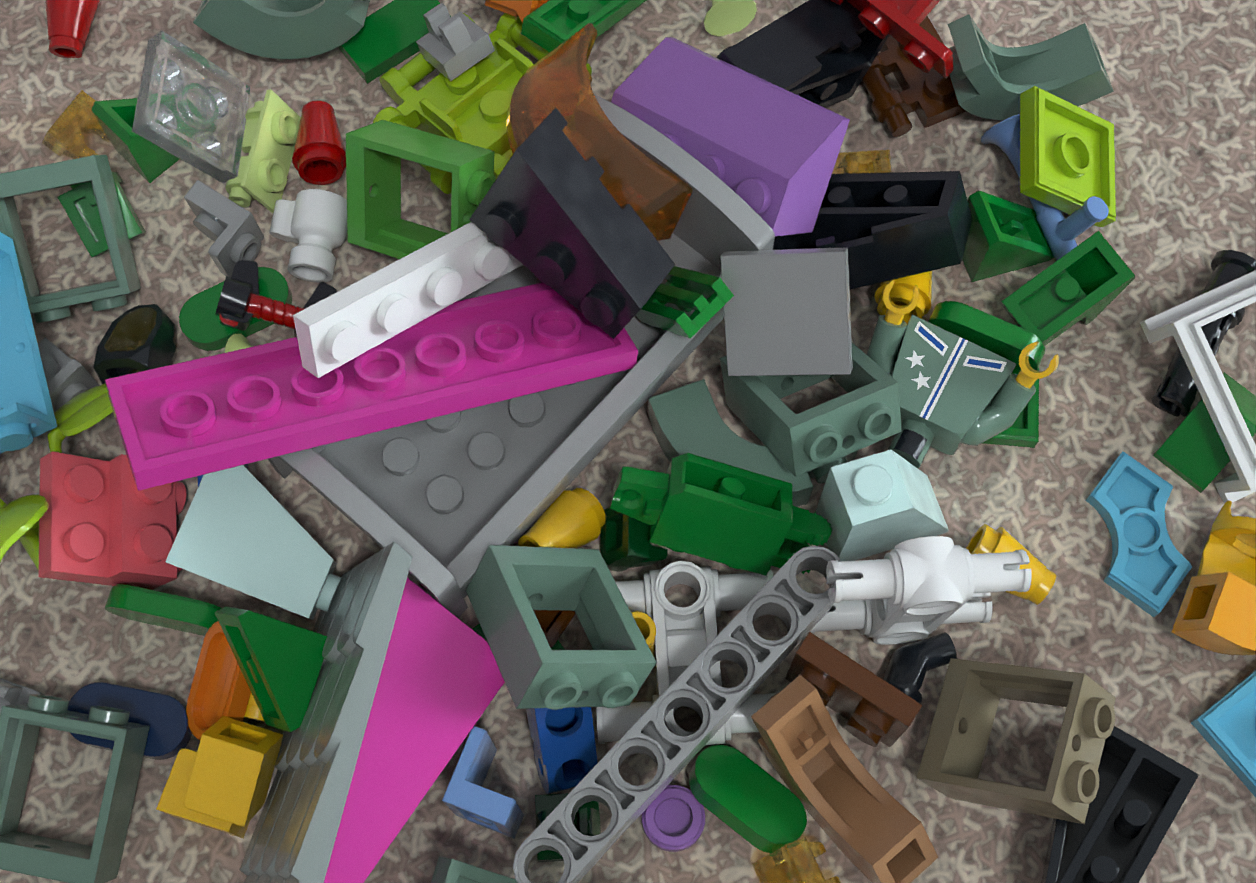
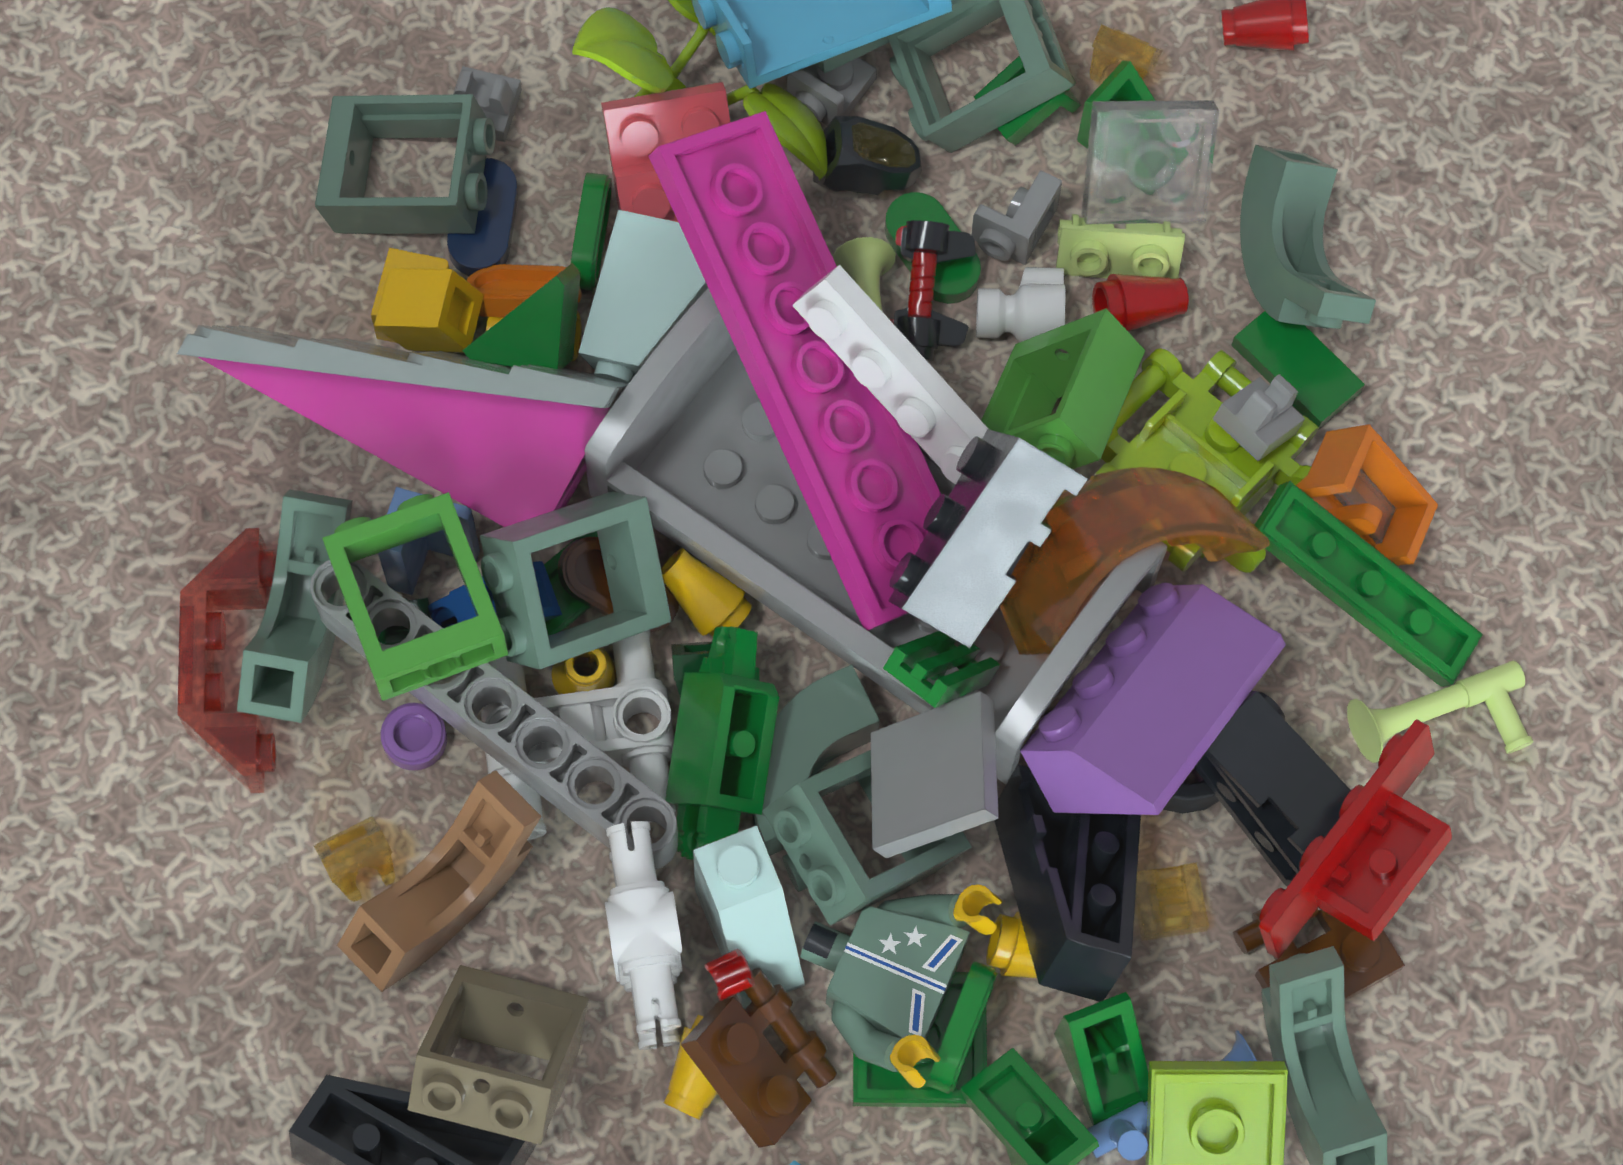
camera: 80 degrees right, 0 degrees up
green tile [689,745,807,854] -> none
reddish brown plate [785,632,923,748] -> none
black arm [883,632,957,704] -> none
none -> bright green window [322,492,508,701]
none -> reddish brown plate [681,968,837,1148]
none -> red hand [704,949,755,1001]

